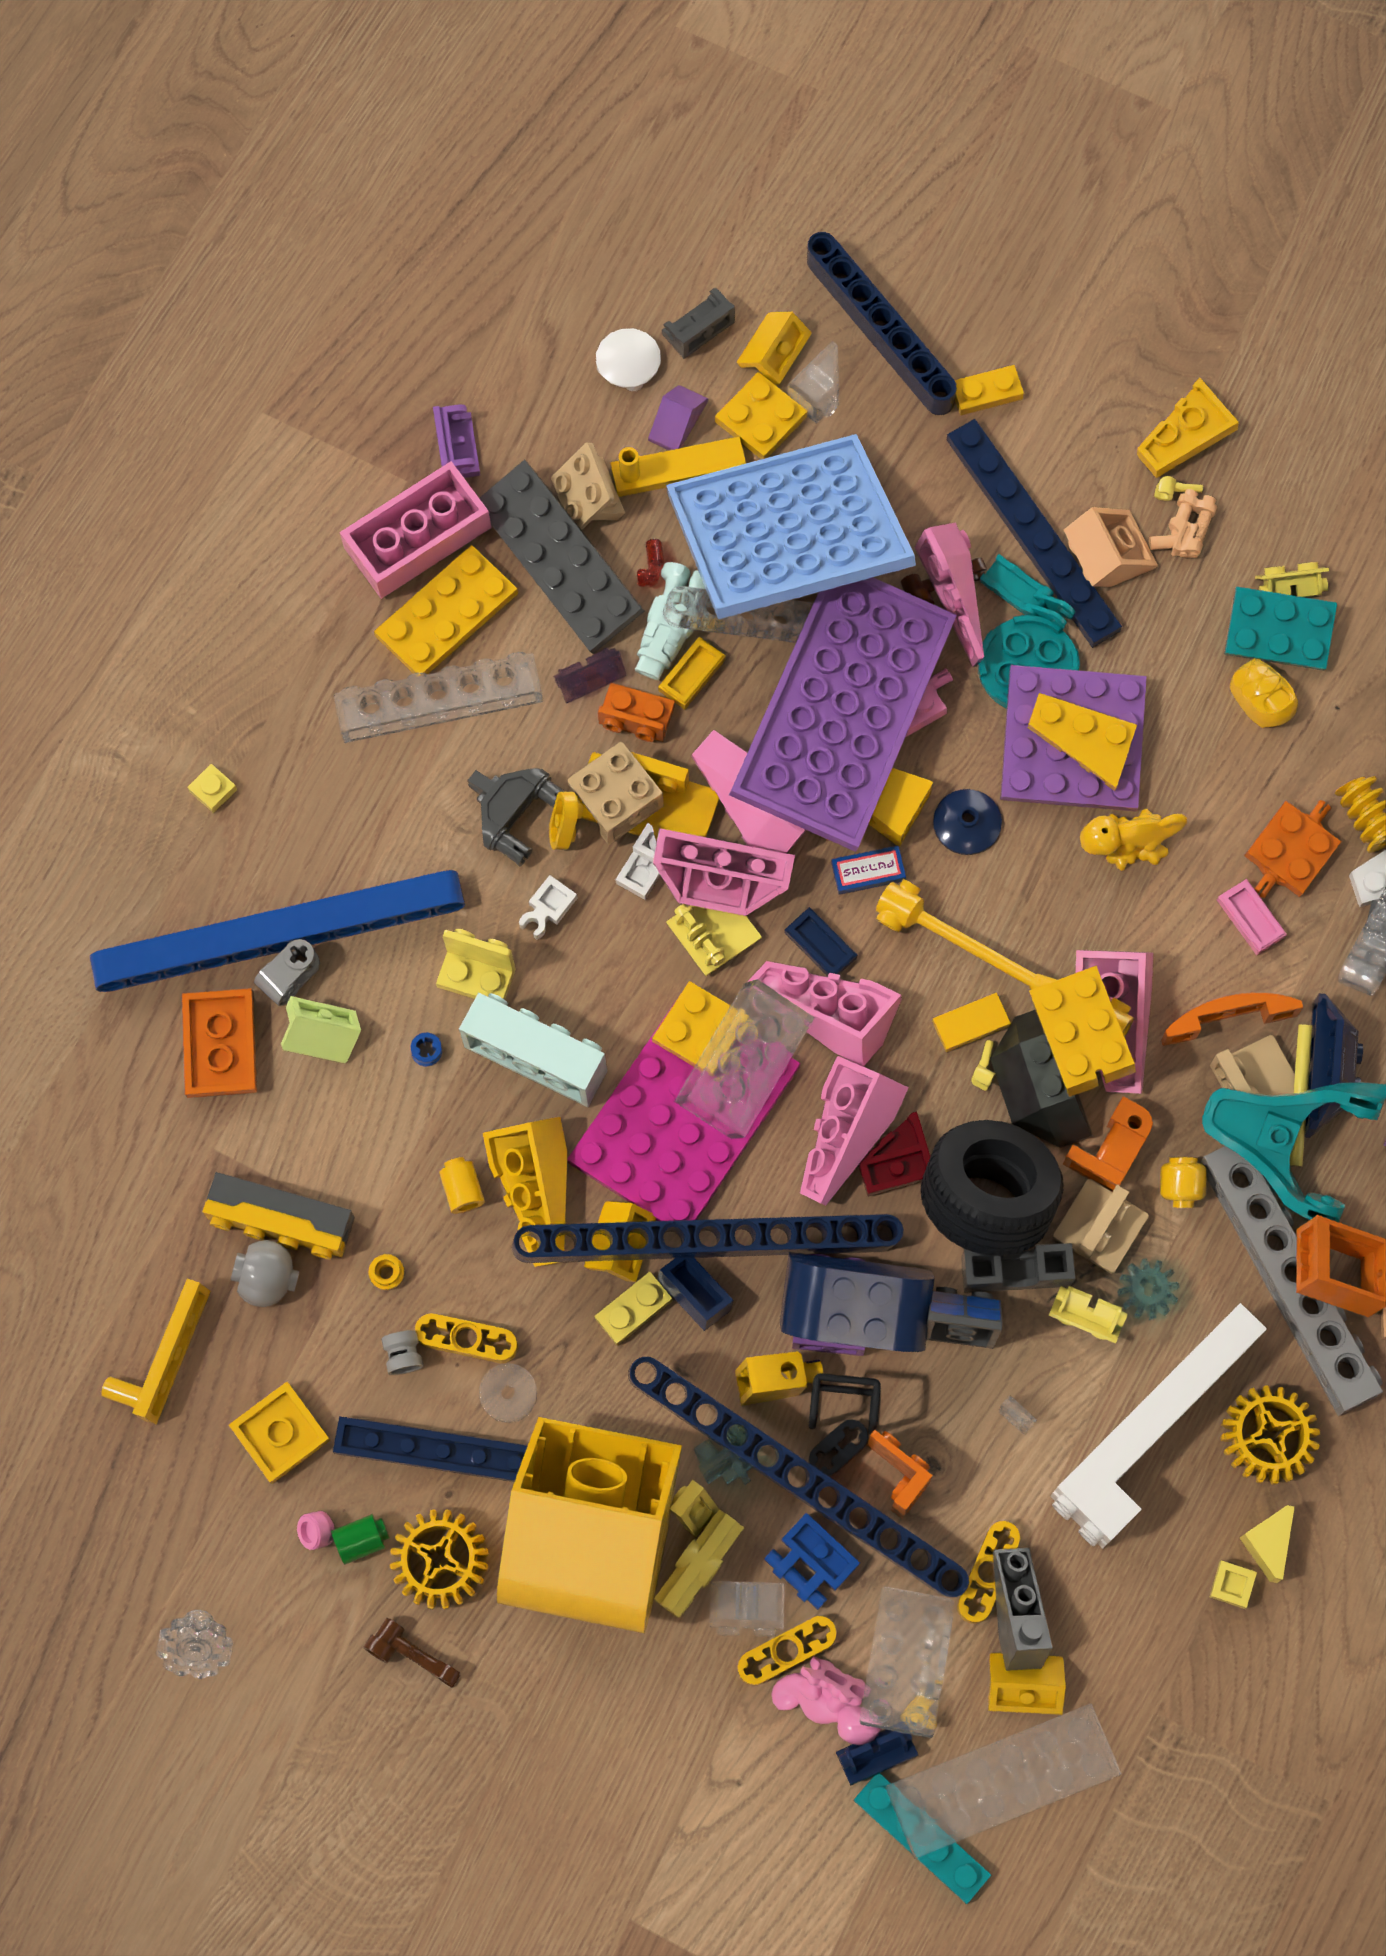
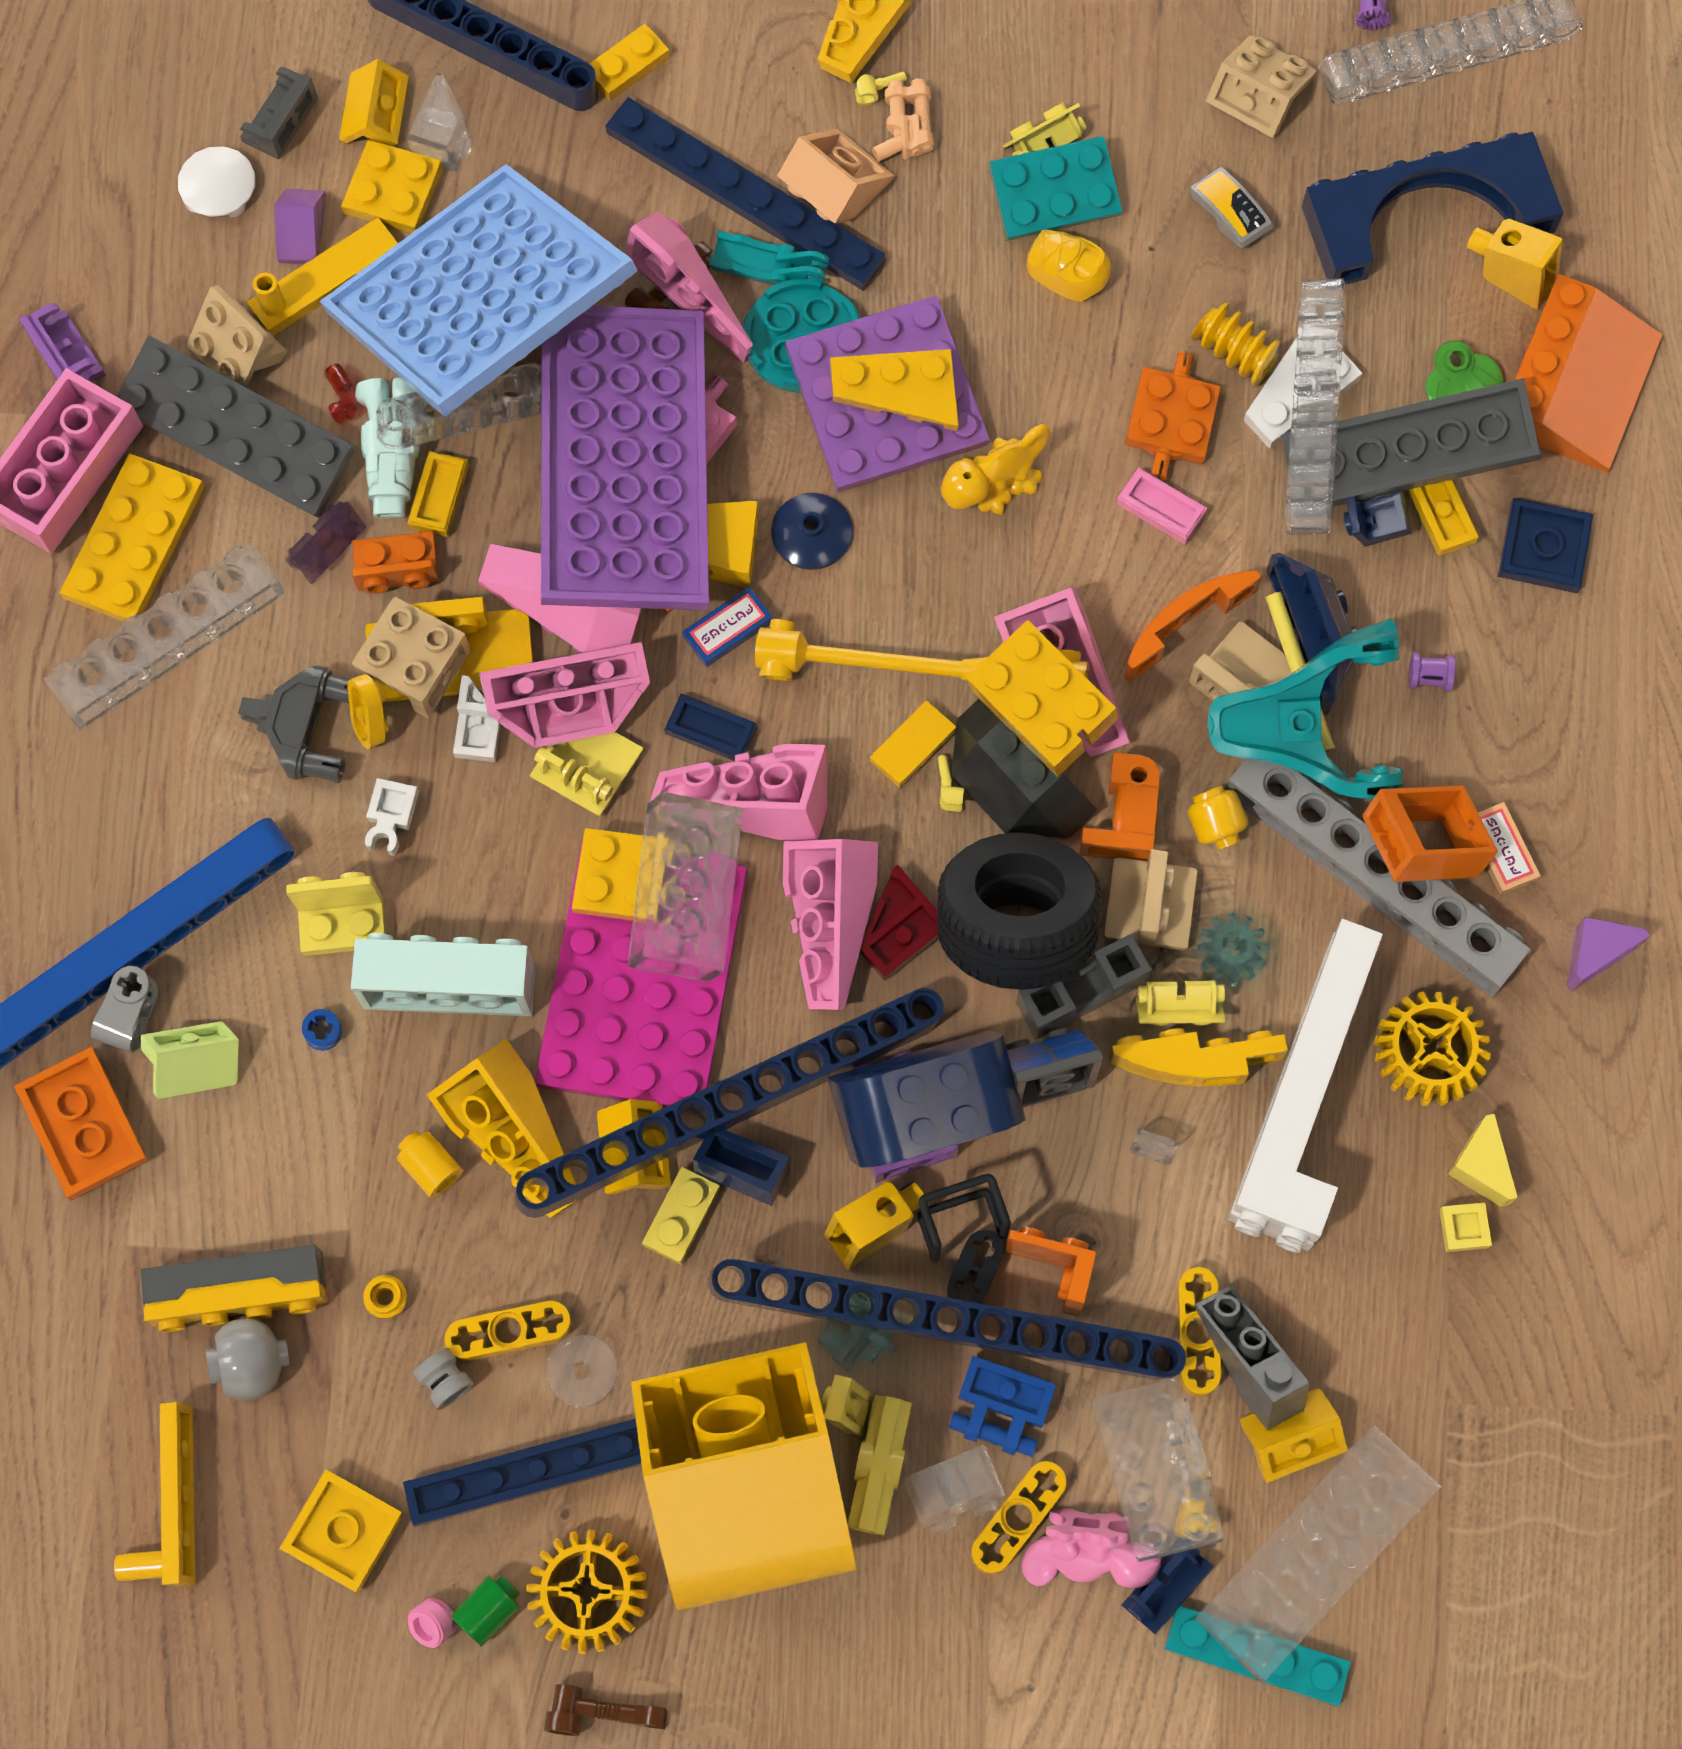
camera: 25 degrees left, 0 degrees up
none -> yellow slope [1109,1028,1288,1087]

